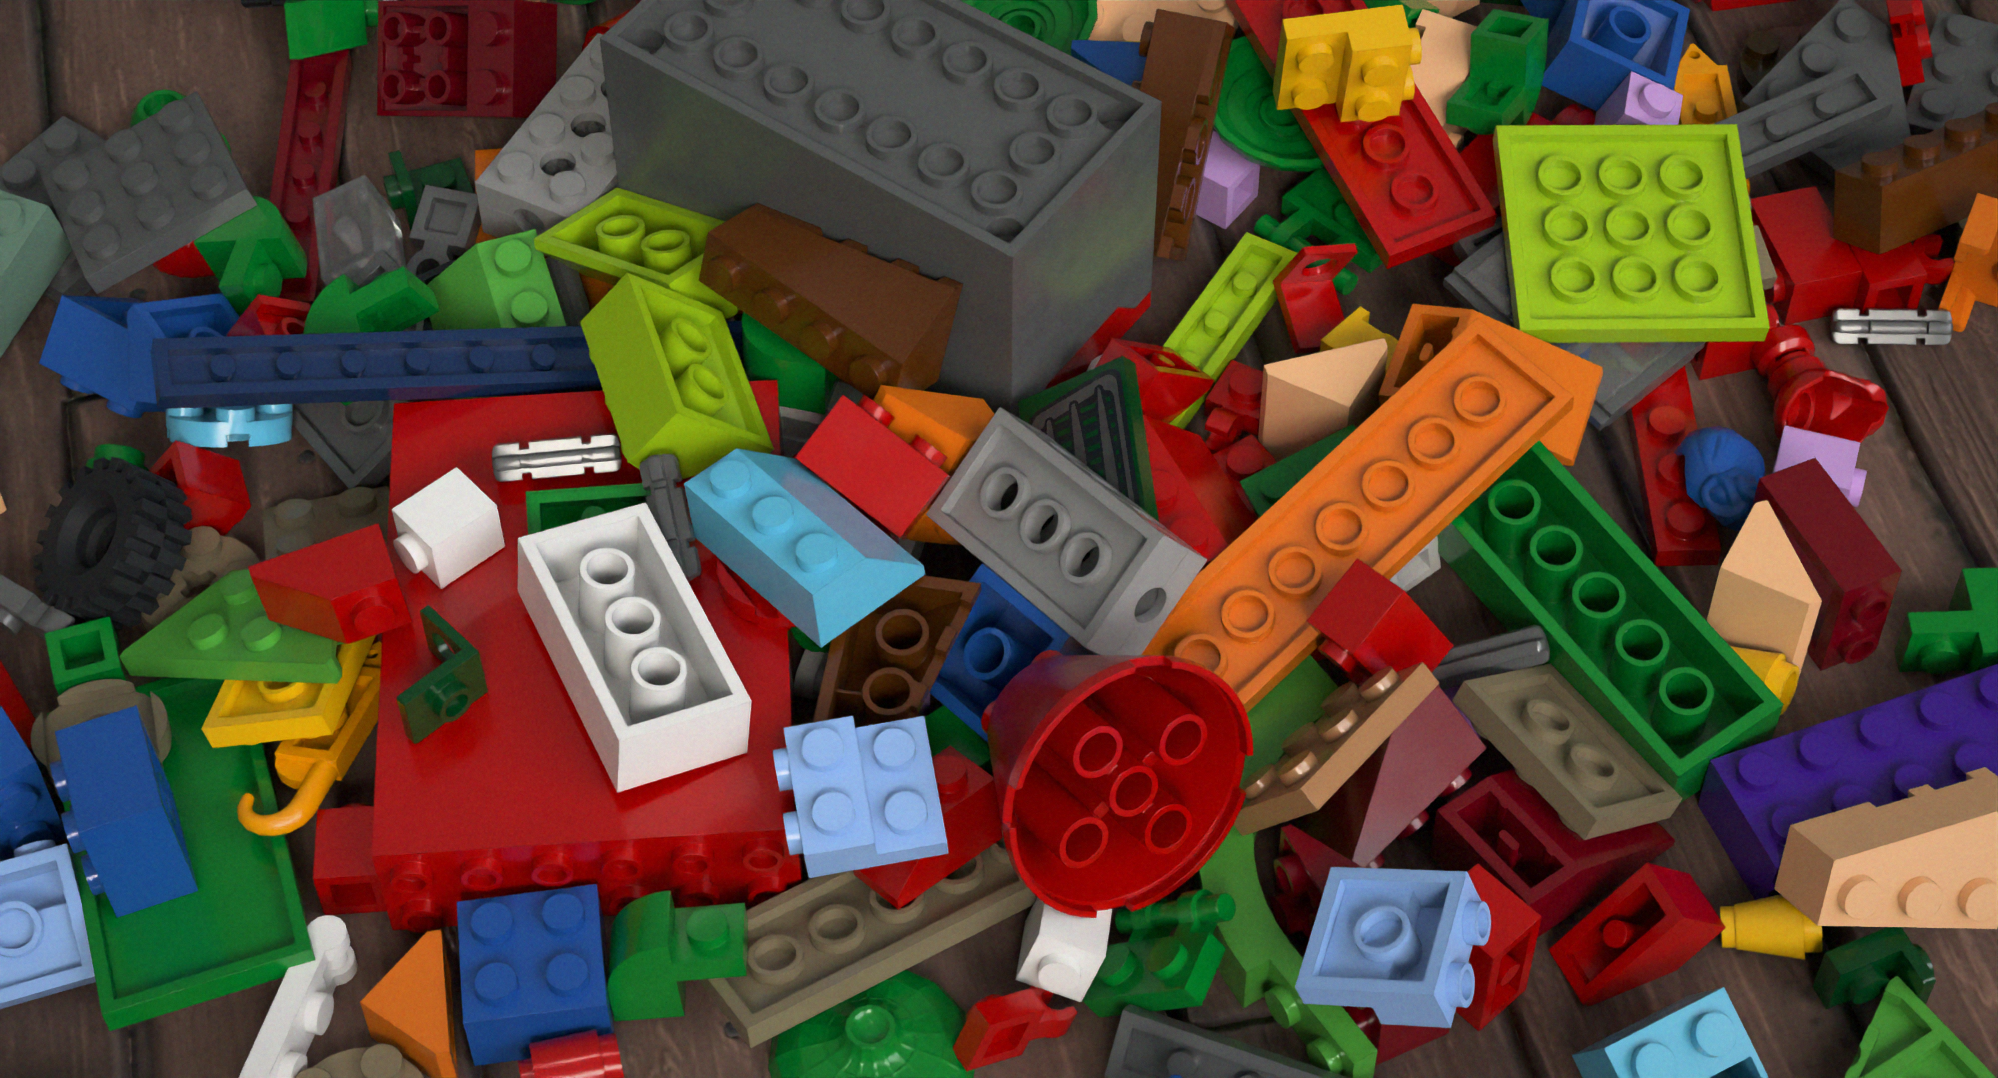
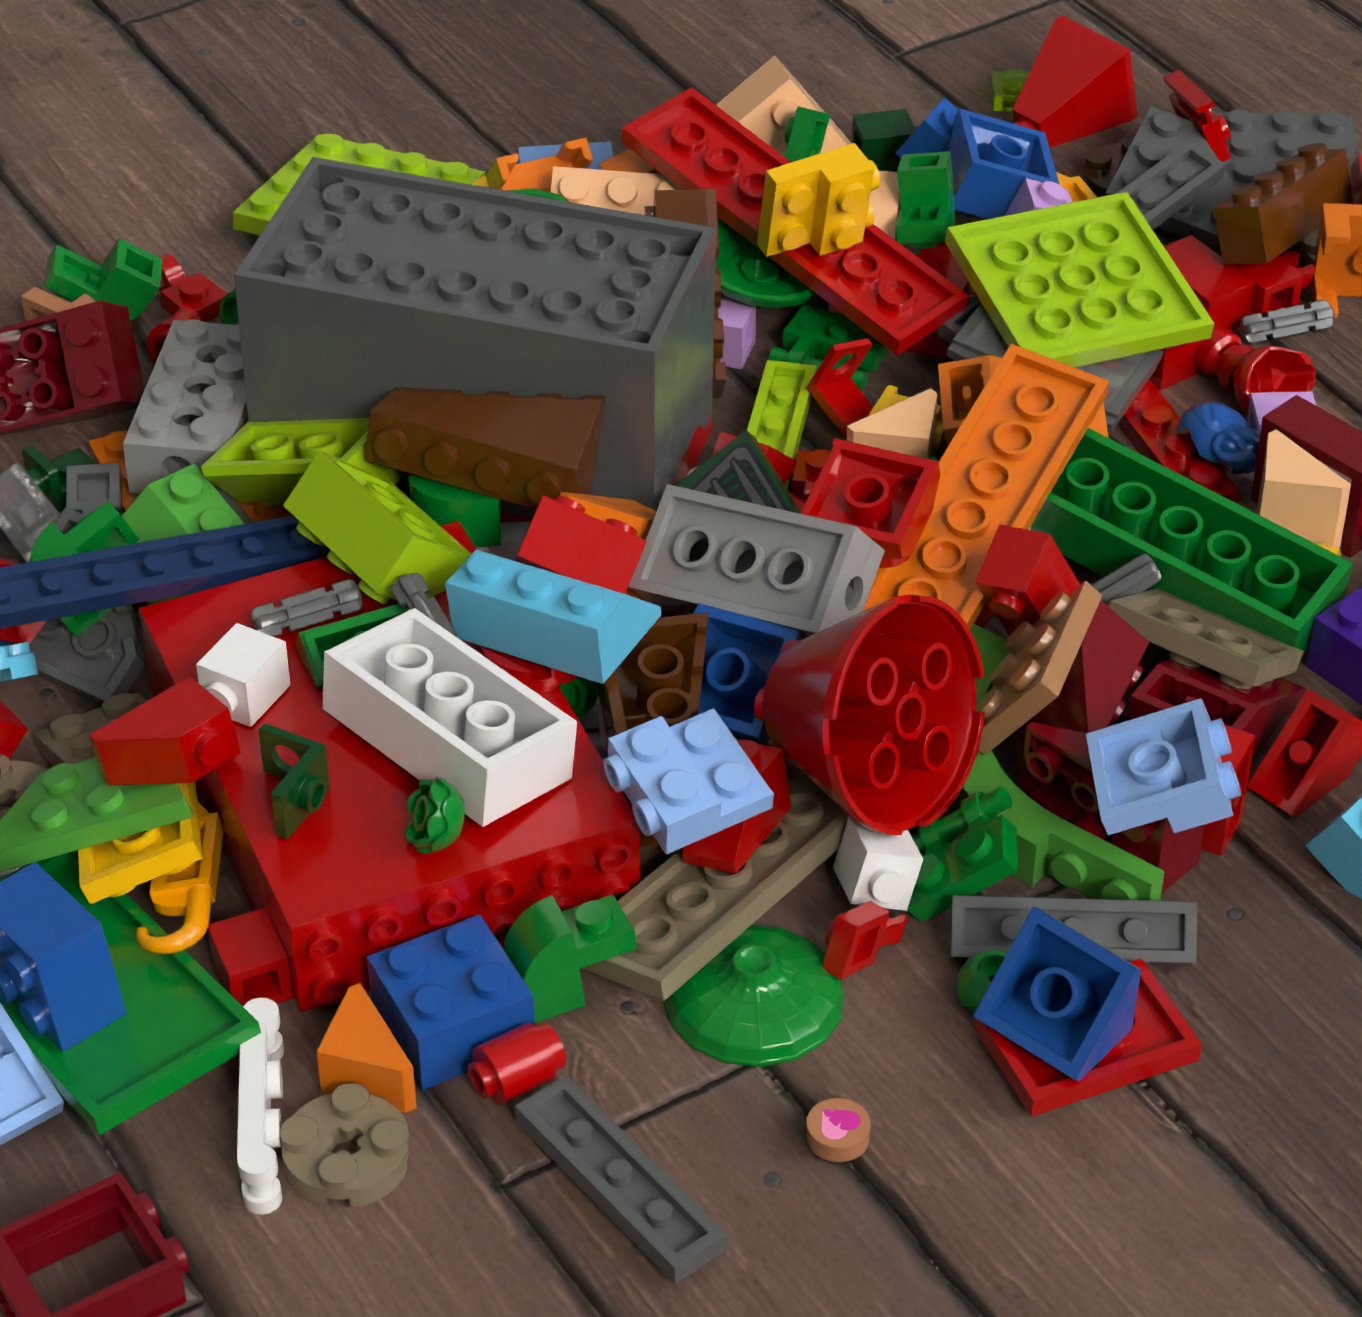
camera: 20 degrees left, 10 degrees down
none -> green plate [405,776,465,853]
none -> red slope [800,438,940,568]

